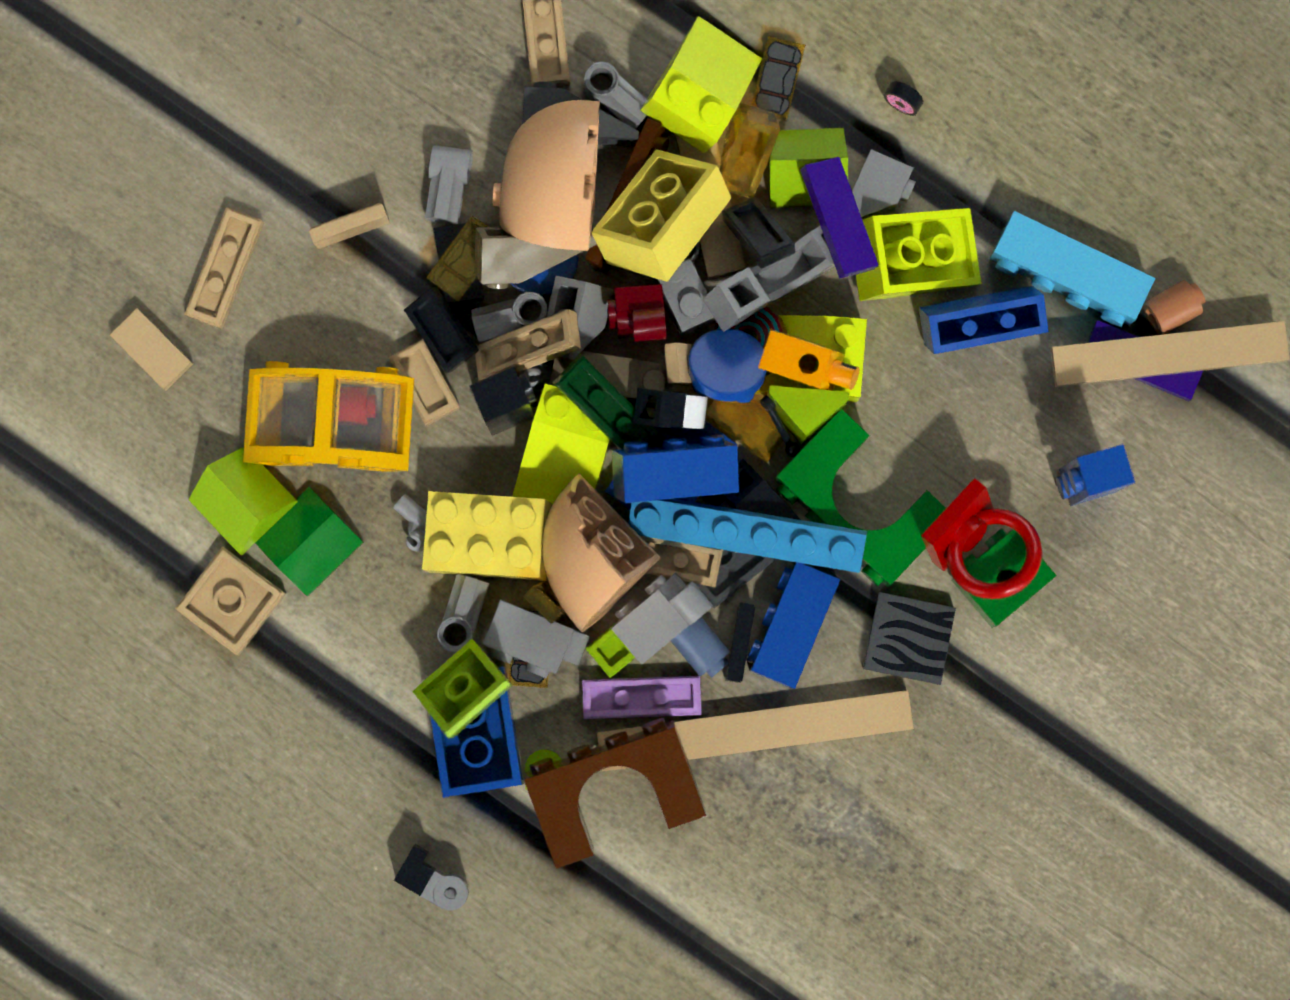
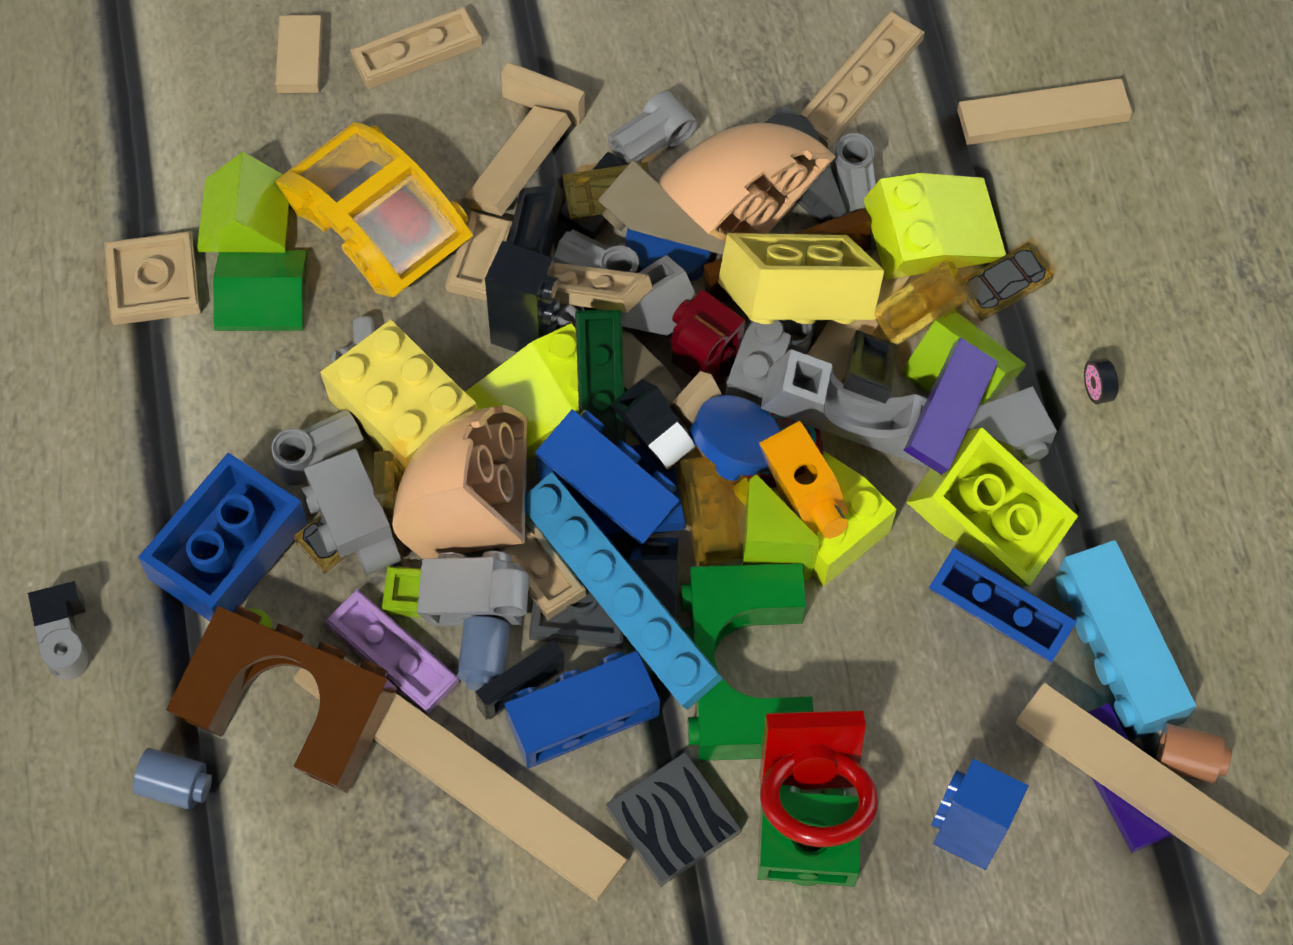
camera: 40 degrees right, 20 degrees down
lime slope [412,639,513,738] -> none
black hinge [760,395,800,457] -> none
none -> sand blue brick [133,748,212,810]
none -> tan tile [464,106,571,216]

